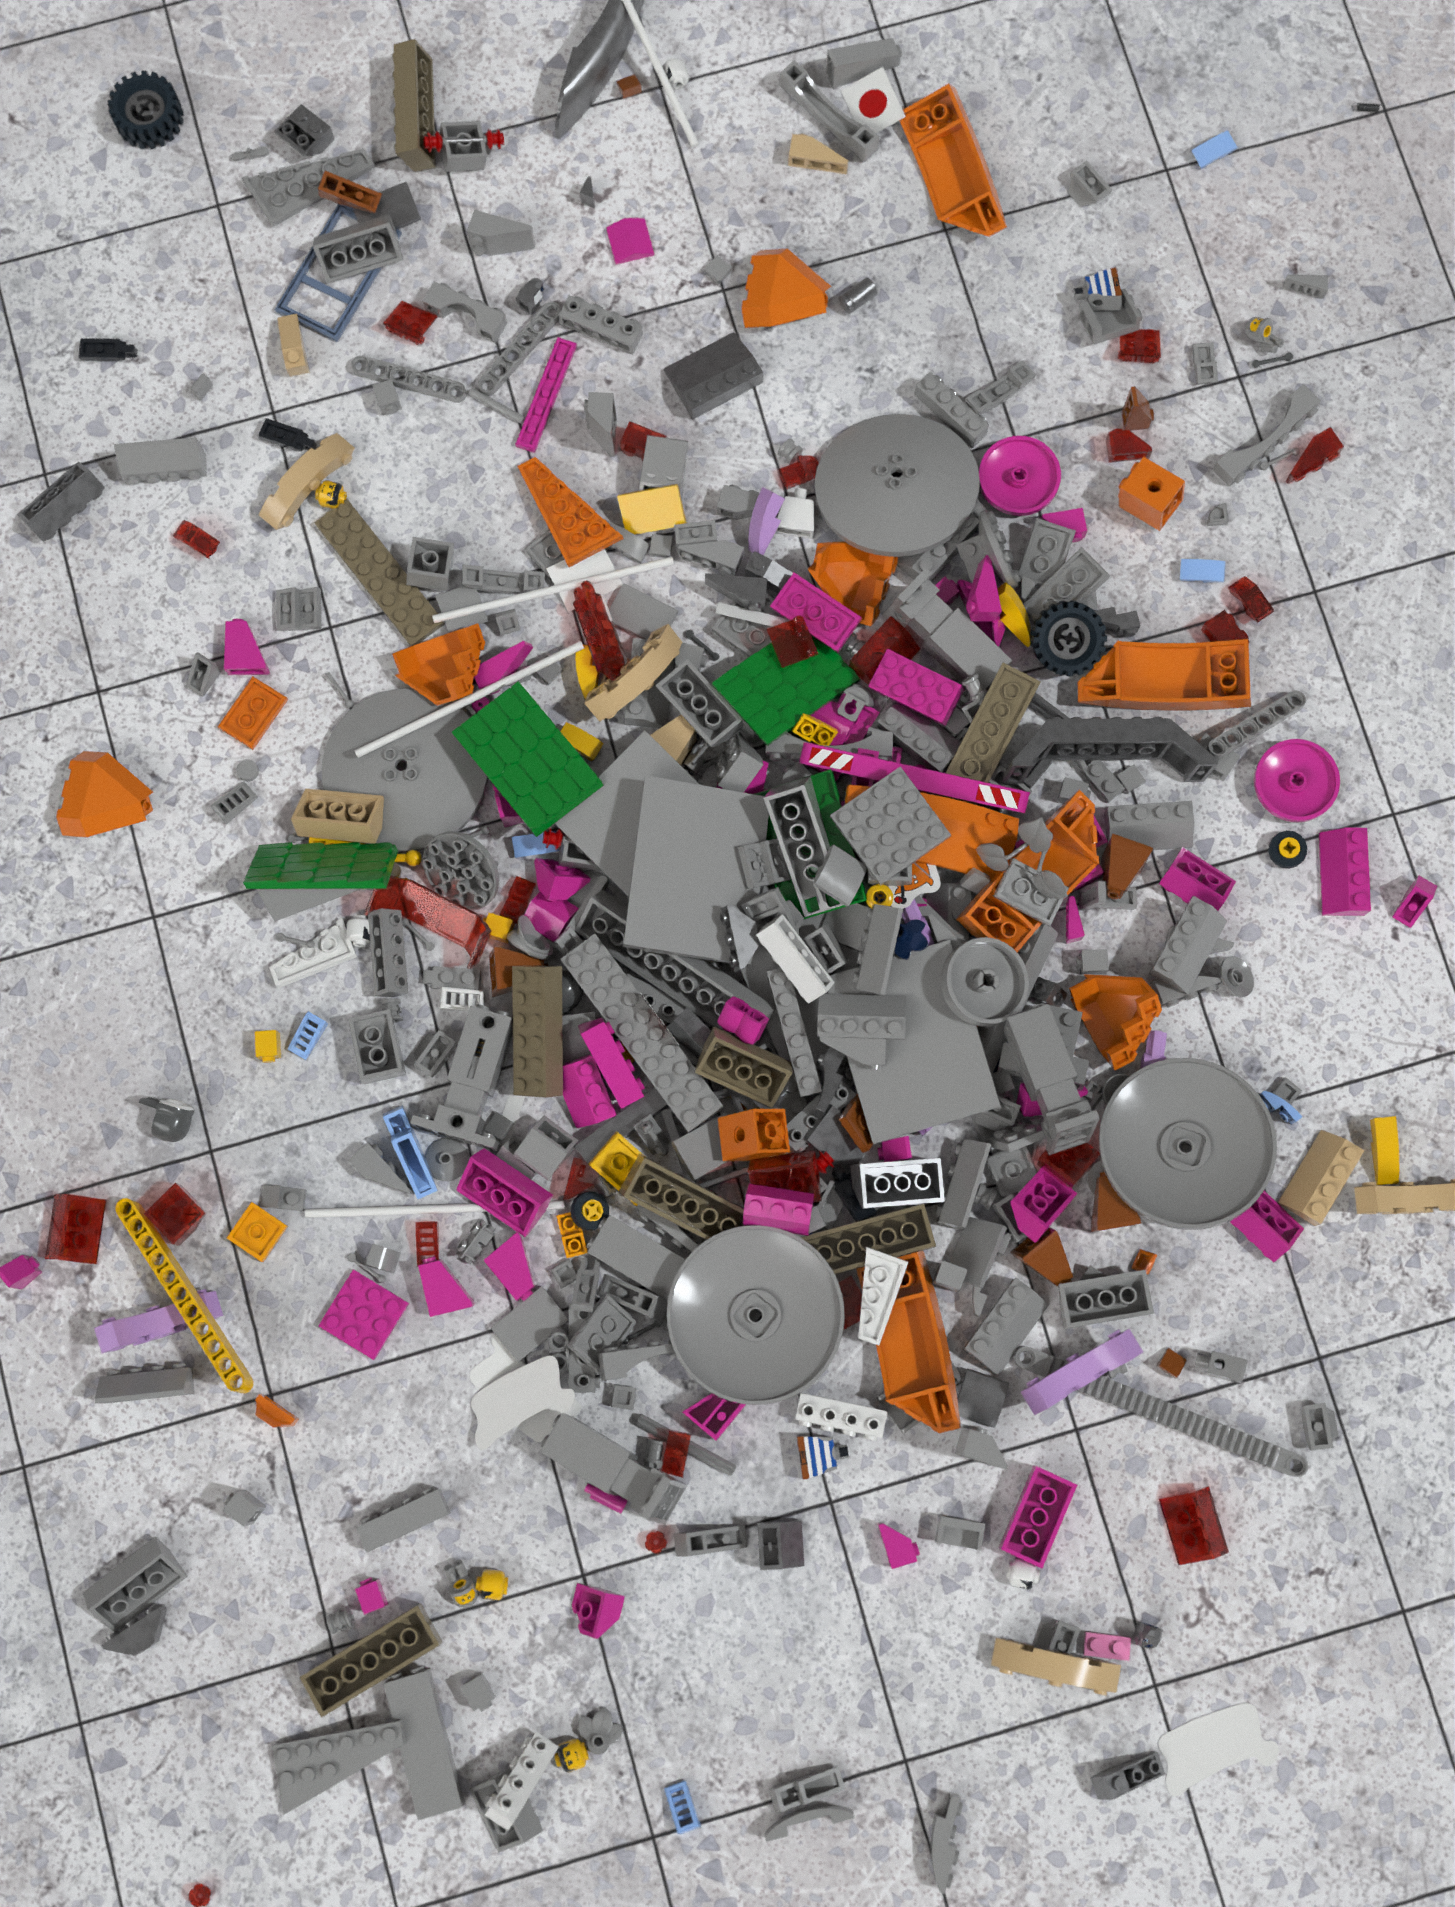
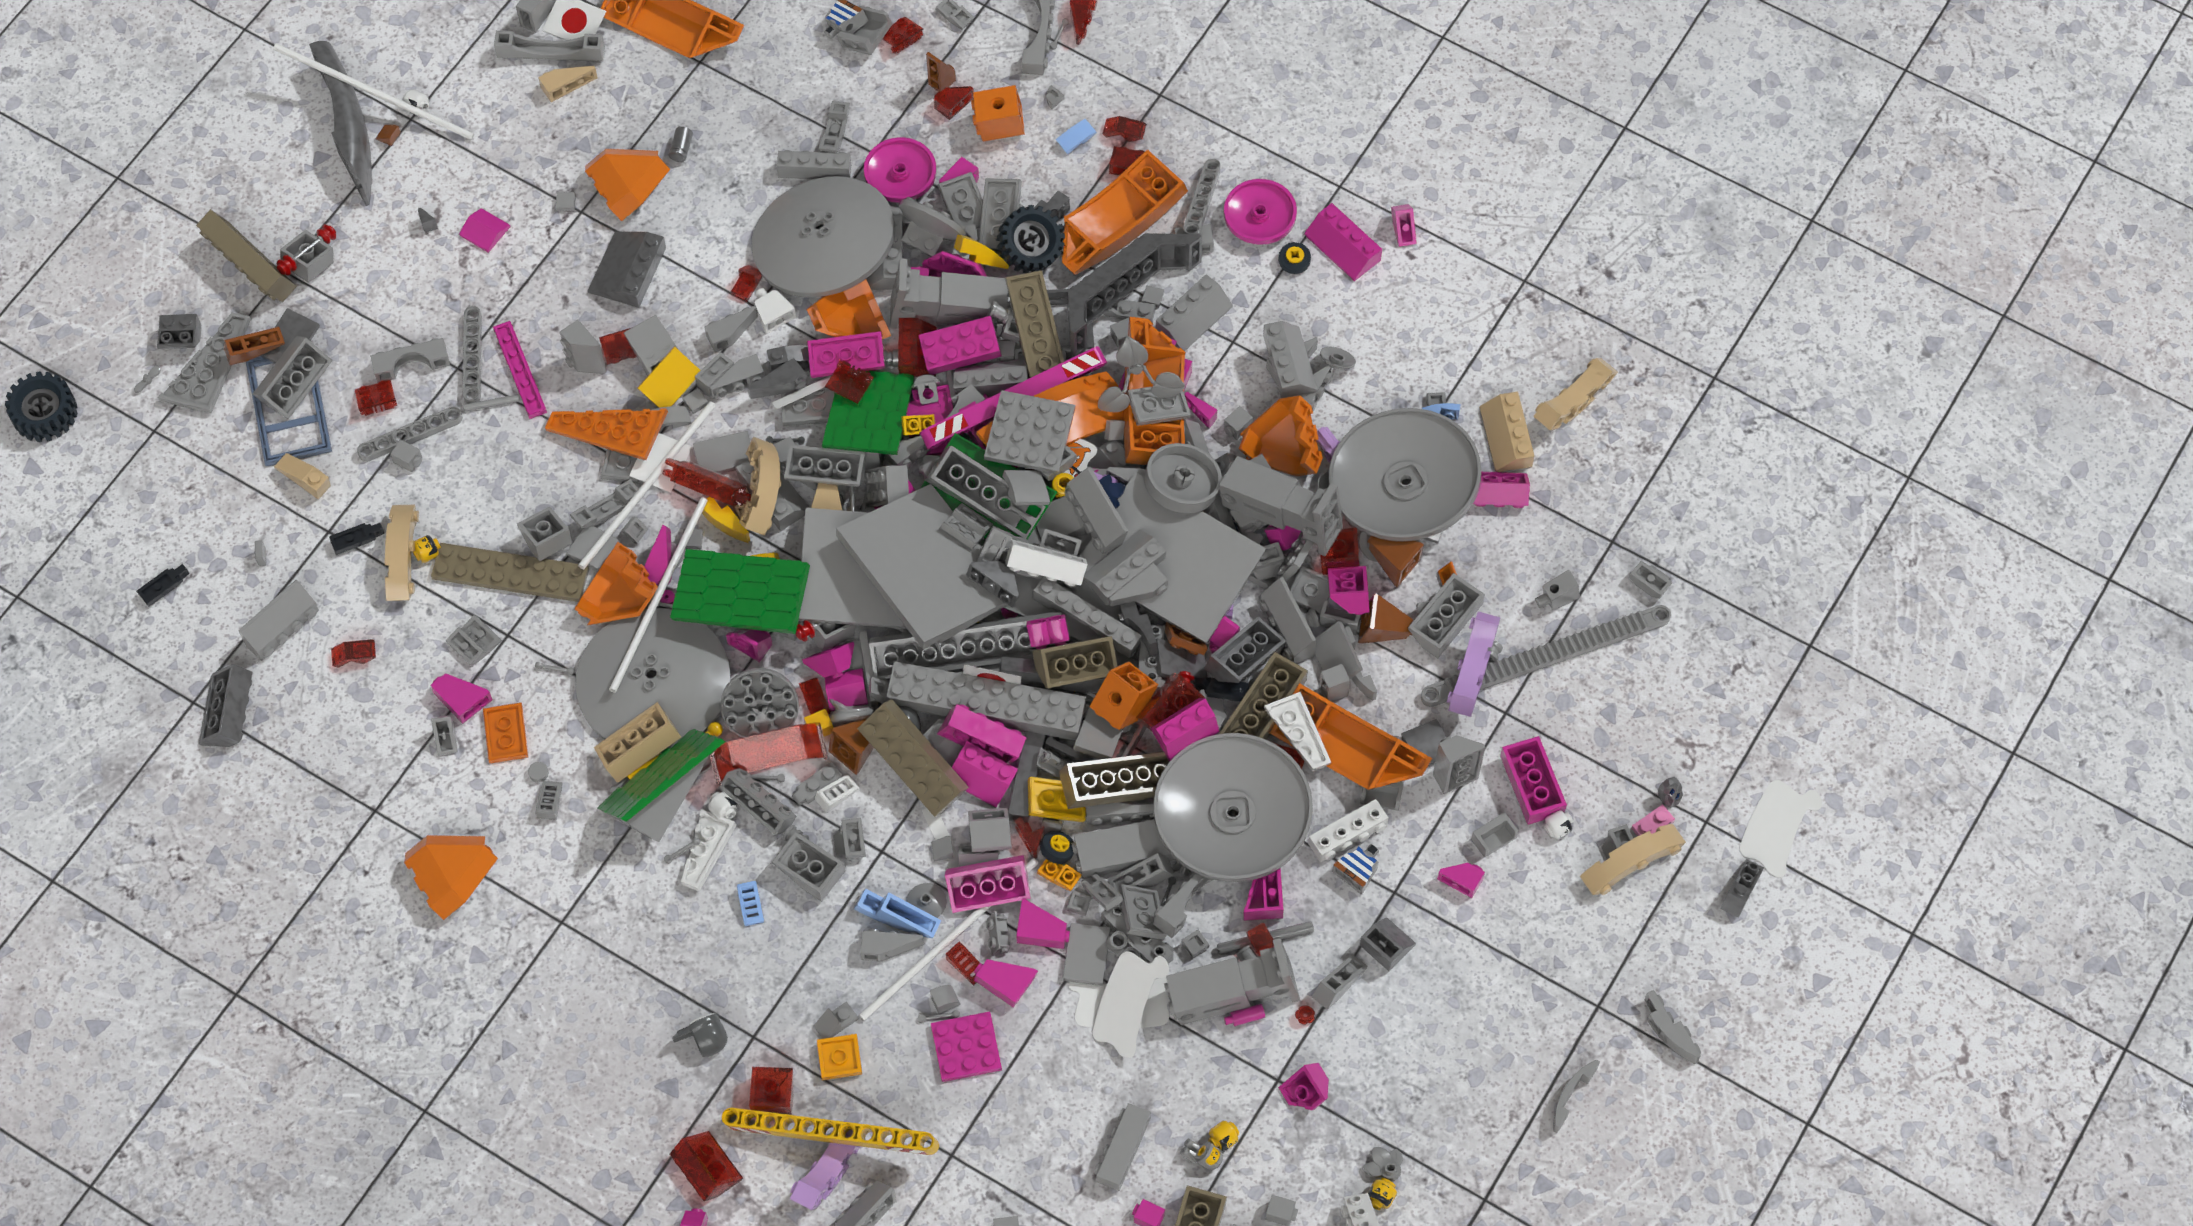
camera: 45 degrees left, 15 degrees down
yellow brick [255,1030,281,1063] -> none
orange slope [255,1394,299,1428] -> none
light grey brick [410,1004,513,1152] -> none
light grey slope [467,210,536,256] -> none
light blue slope [512,830,560,858] -> none
flat silver rock [516,278,545,314] -> none
light grey brick [559,295,643,354] -> none
light blue slope [664,1781,701,1835] -> none
lavender slope [748,487,785,555] -> none
light grey slope [769,1766,845,1812] -> none
light grey wheel [778,438,803,465] -> none
light grey slope [962,1278,1049,1376] -> none
dark pink slope [966,555,1002,622] -> none
light grey bracket [1079,881,1137,911] -> none
dark orange slope [1101,833,1153,899] -> none
dark orange slope [1156,1347,1187,1378] -> none
dark pink slope [1159,847,1236,911] -> none
clear red slope [1159,1486,1229,1565] -> none
yellow slope [1370,1116,1399,1185] -> none

